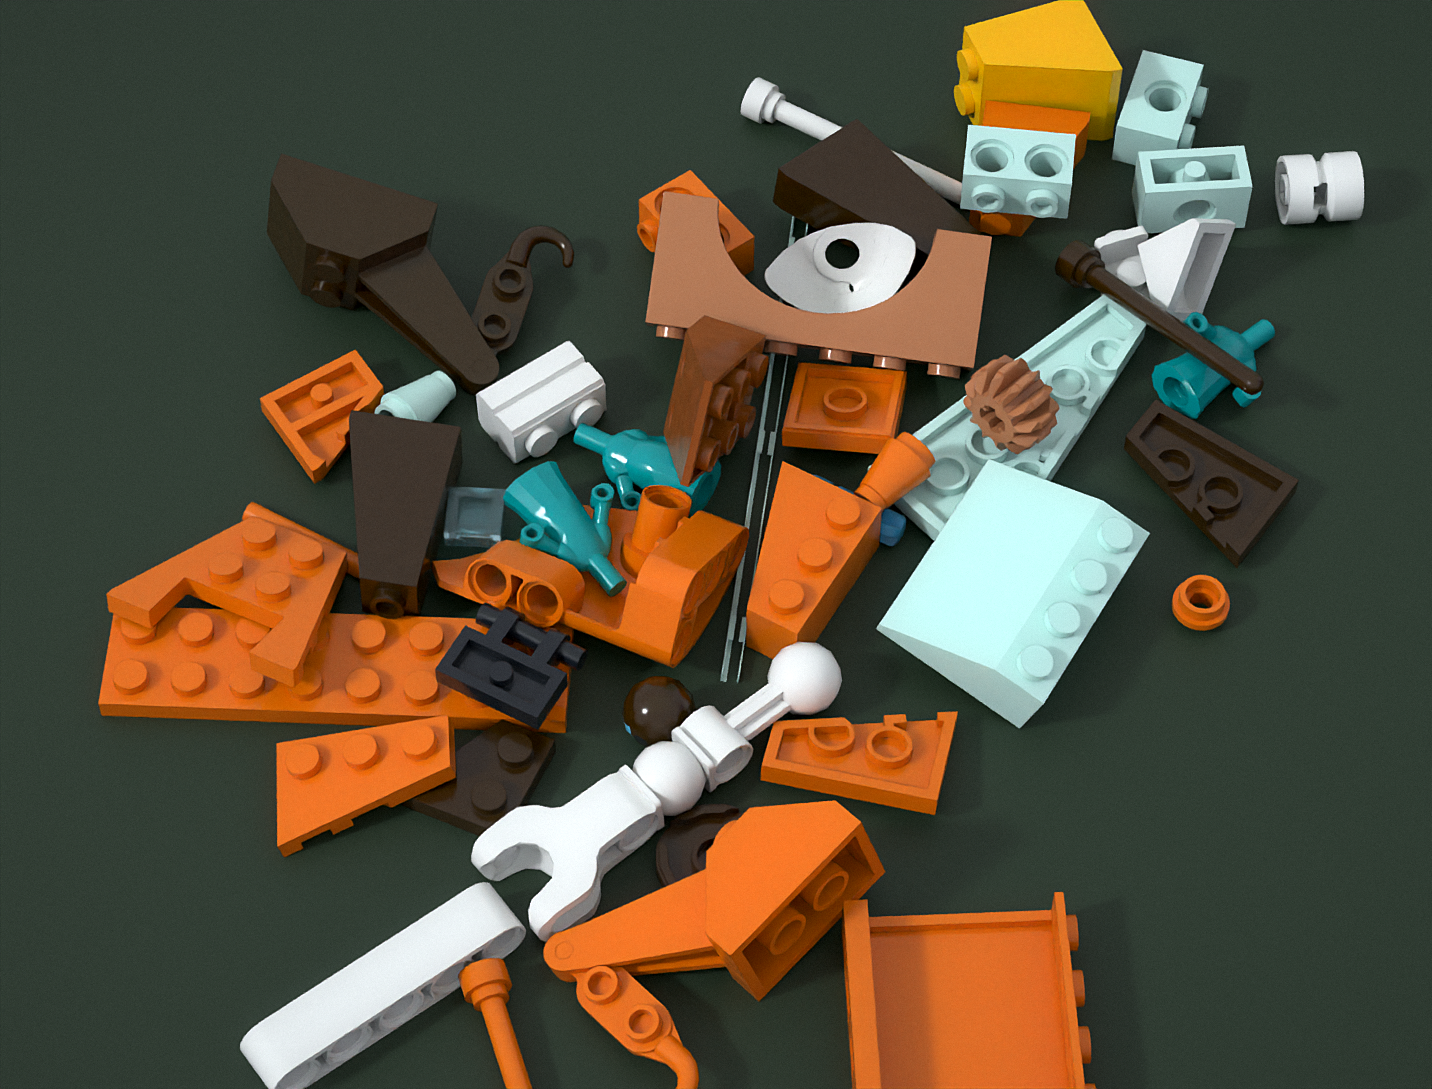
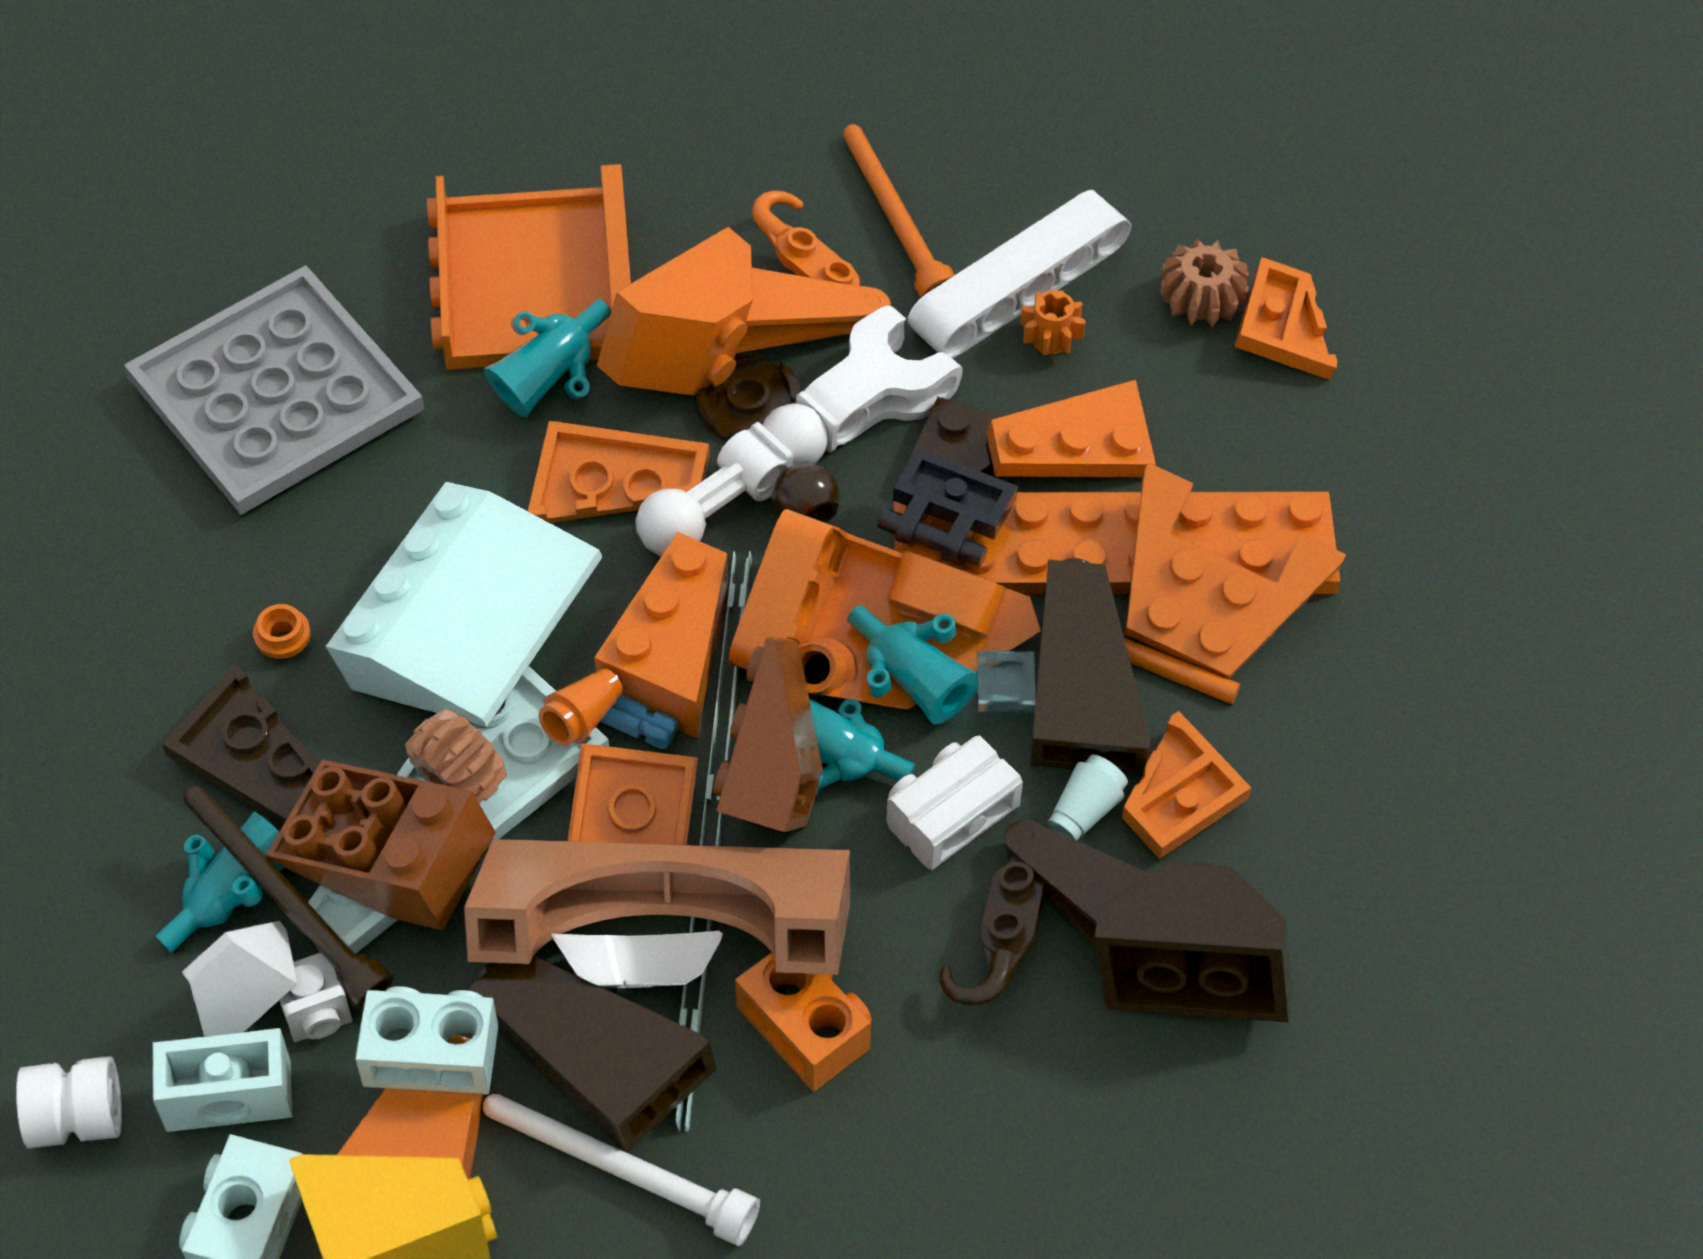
camera: 175 degrees right, 0 degrees up
none -> light grey plate [124,265,424,515]
none -> dark orange slope [266,759,496,930]
none -> teal piece [484,299,611,418]
none -> orange gear [1020,290,1086,355]
none -> nougat gear [1160,238,1249,327]
none -> orange wing [1234,257,1338,380]

